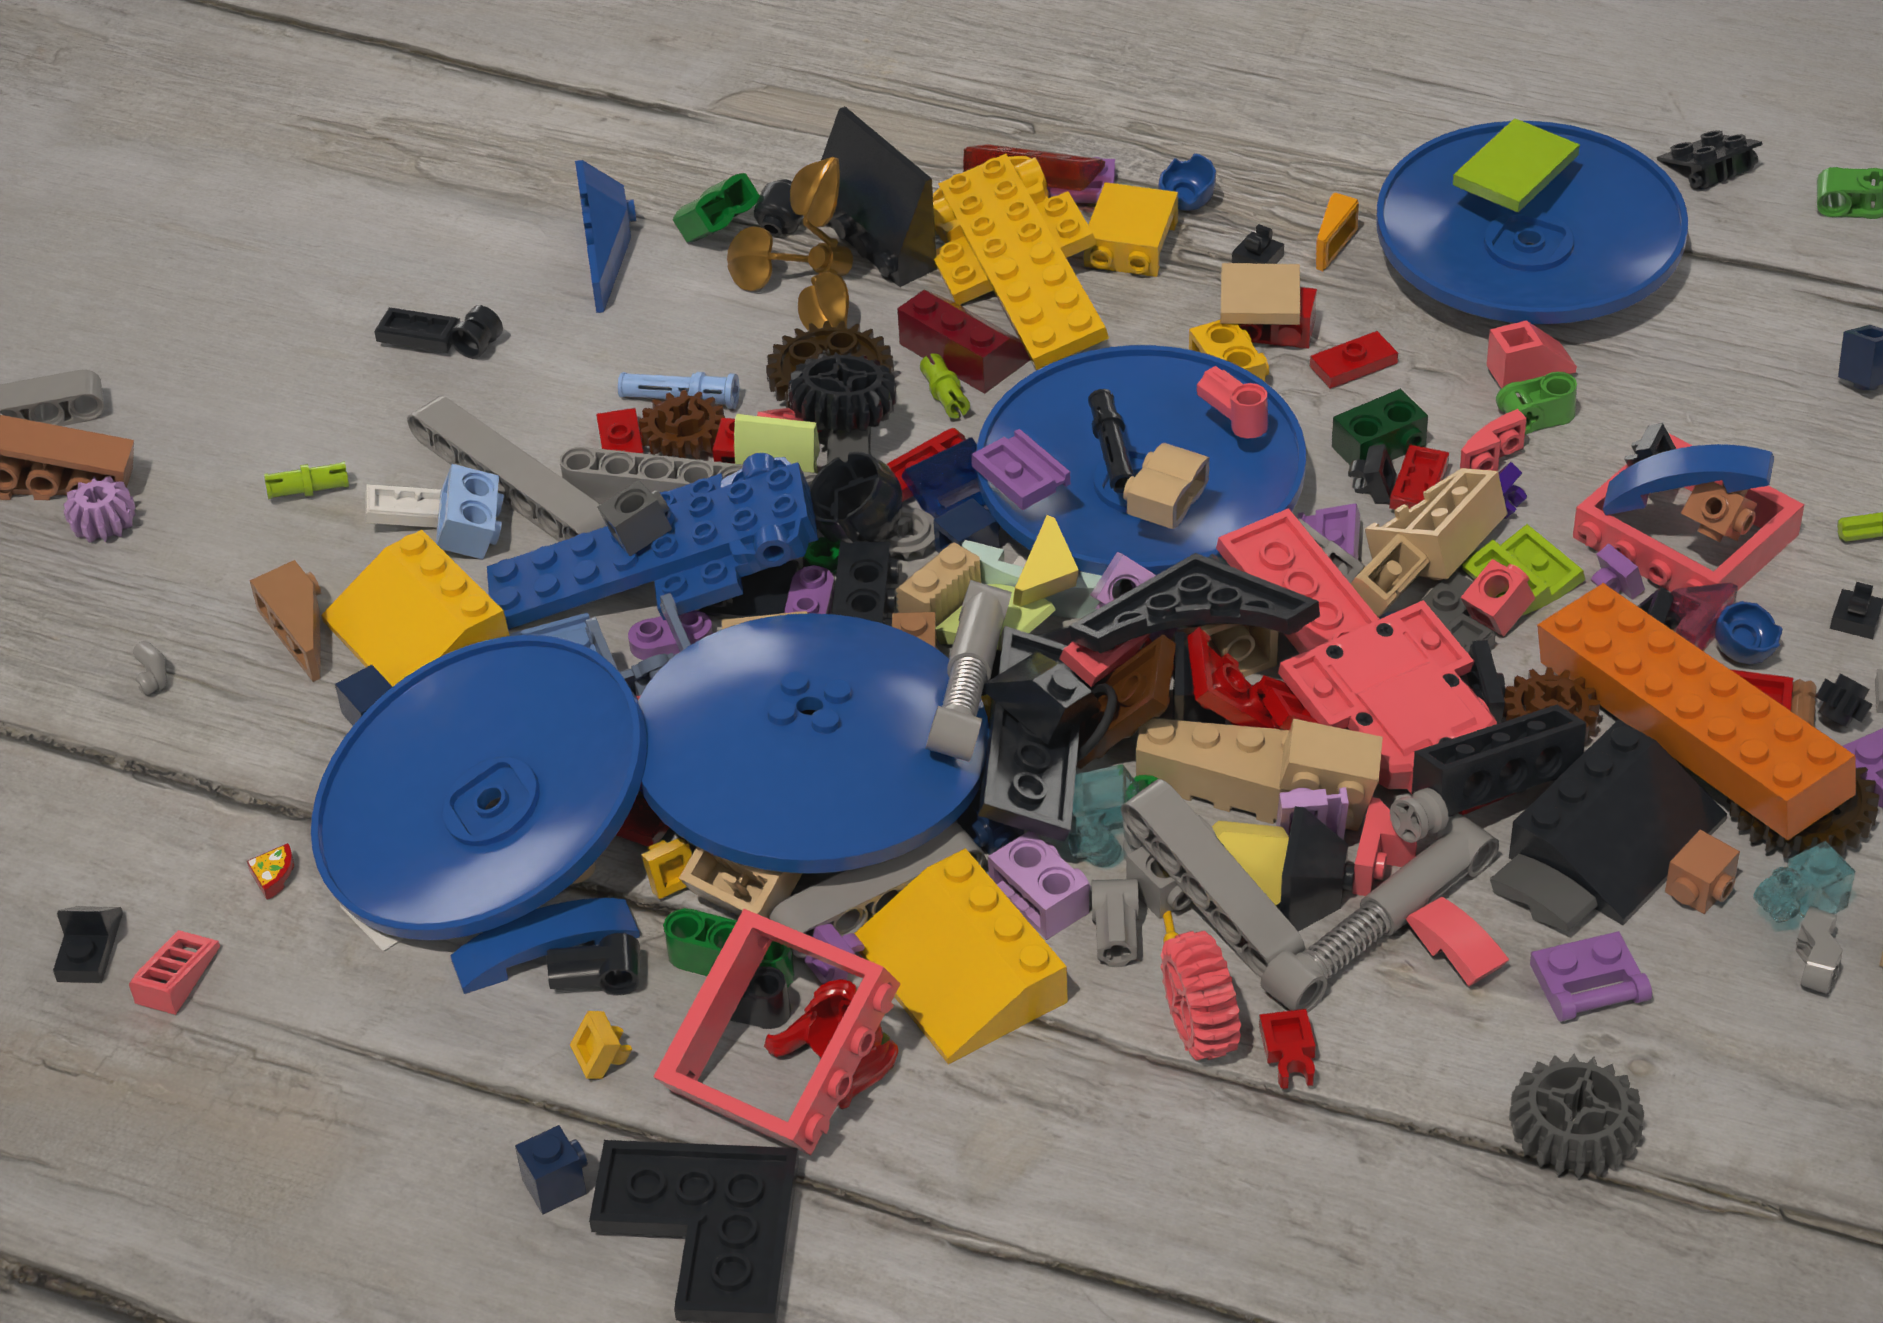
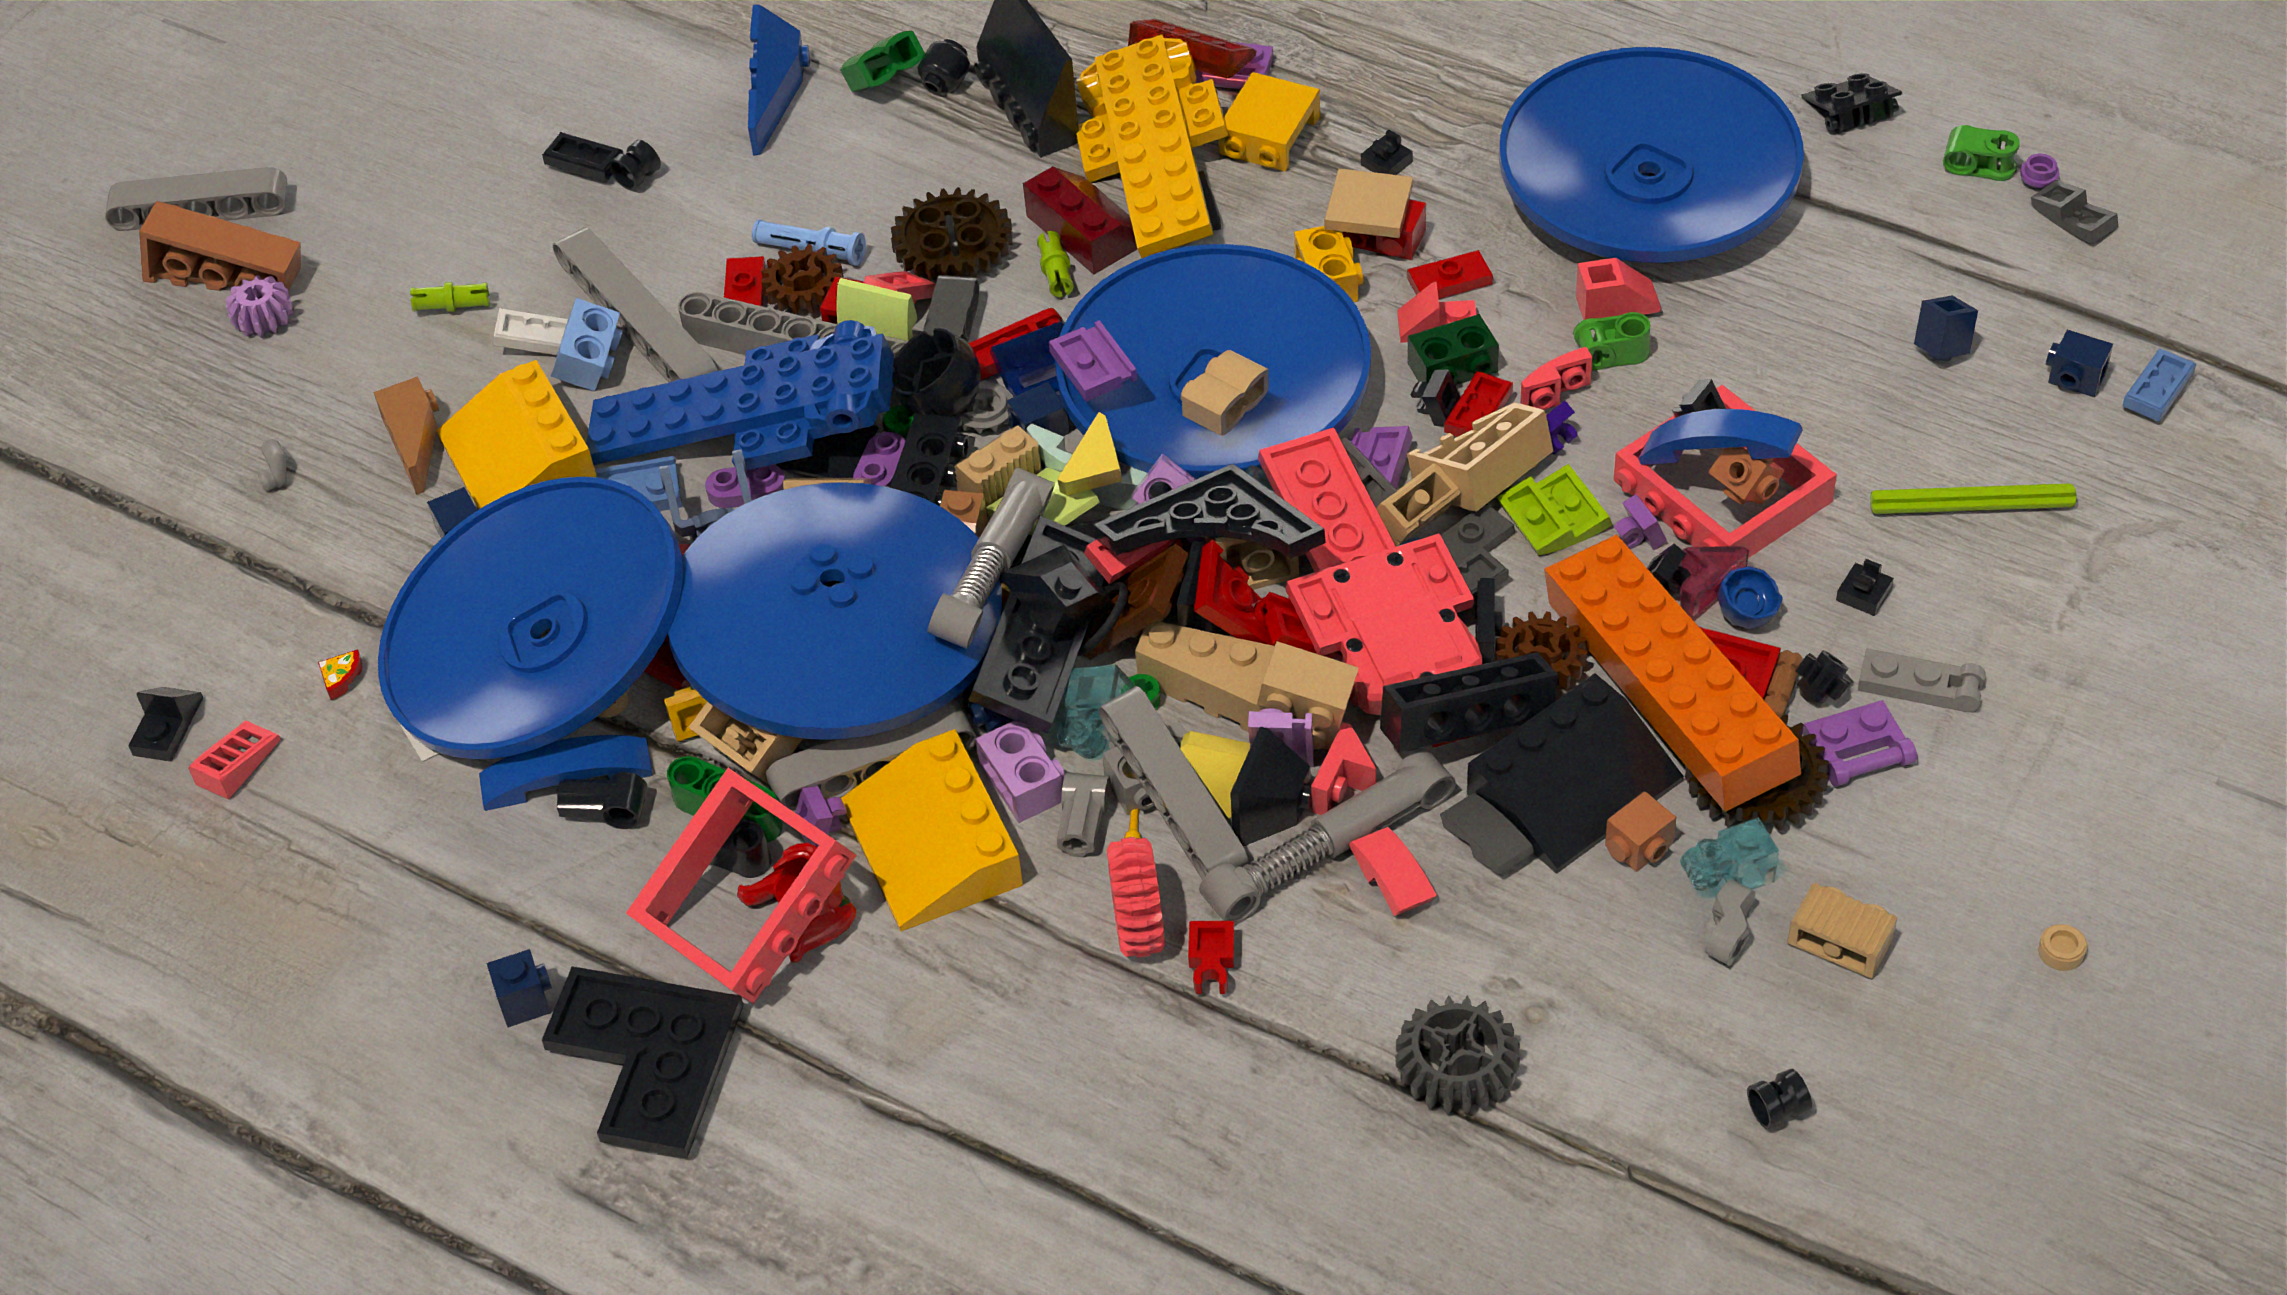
camera: 10 degrees right, 5 degrees up
yellow tile [570,1011,632,1079] -> none
dark grey brick [597,480,672,556] -> none
pearl gold plant [727,157,853,330] -> none
black gear [788,352,897,433] -> none
black pin [1088,389,1135,493] -> none
blue hair [1158,153,1216,211] -> none
coral piece [1197,366,1268,439] -> none
light orange slope [1316,193,1359,271] -> none
light grey wheel [1390,788,1449,843] -> none
lime tile [1453,118,1580,212] -> none
coral brick [1460,559,1535,637] -> none
medium lavender plate [1530,931,1652,1022] -> none
none -> coral slope [1397,282,1476,343]

